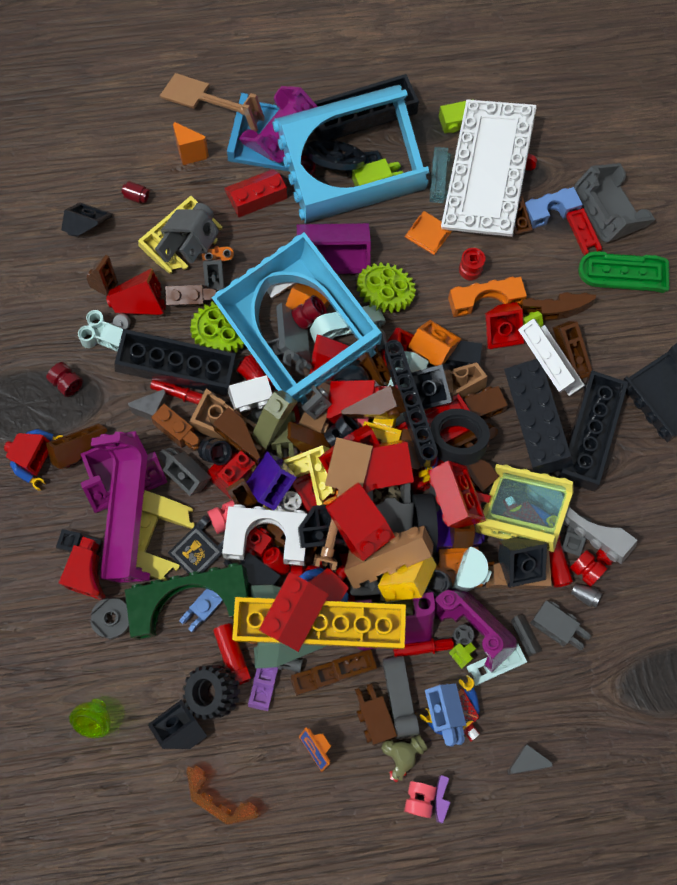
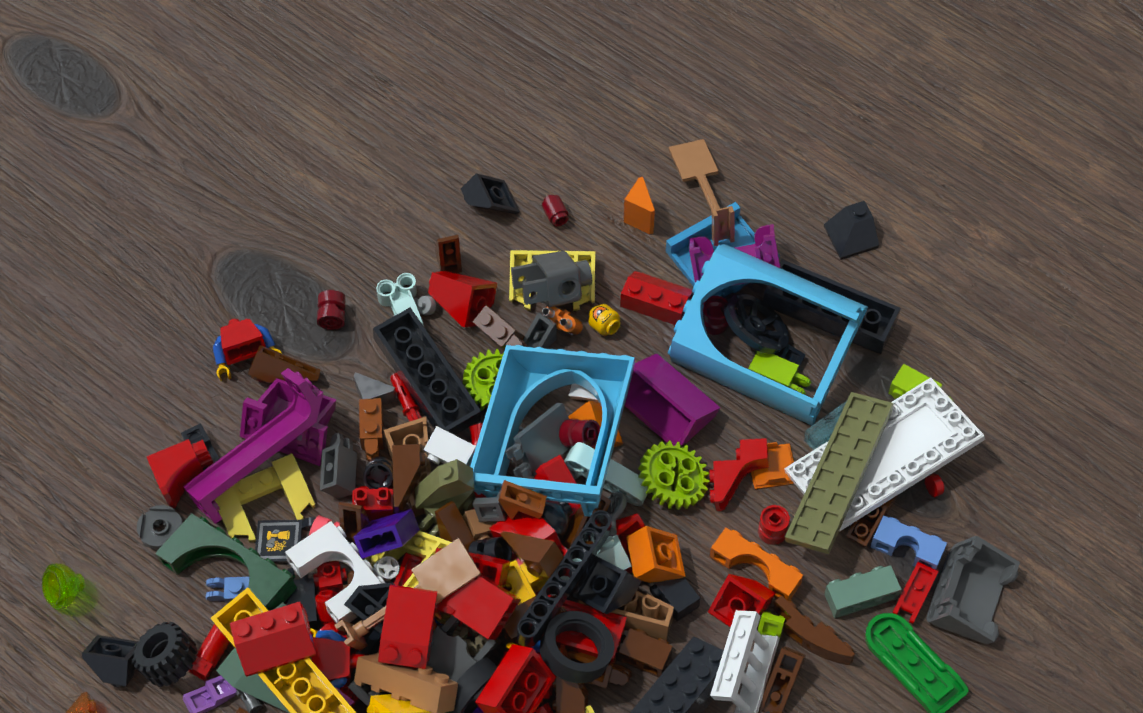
camera: 50 degrees right, 10 degrees down
none -> dark orange slope [498,480,547,520]
none -> yellow head [588,304,621,336]
none -> red arch [710,438,769,511]
none -> olive plate [785,392,894,554]
none -> black slope [824,201,879,260]
none -> sand green brick [824,565,901,619]

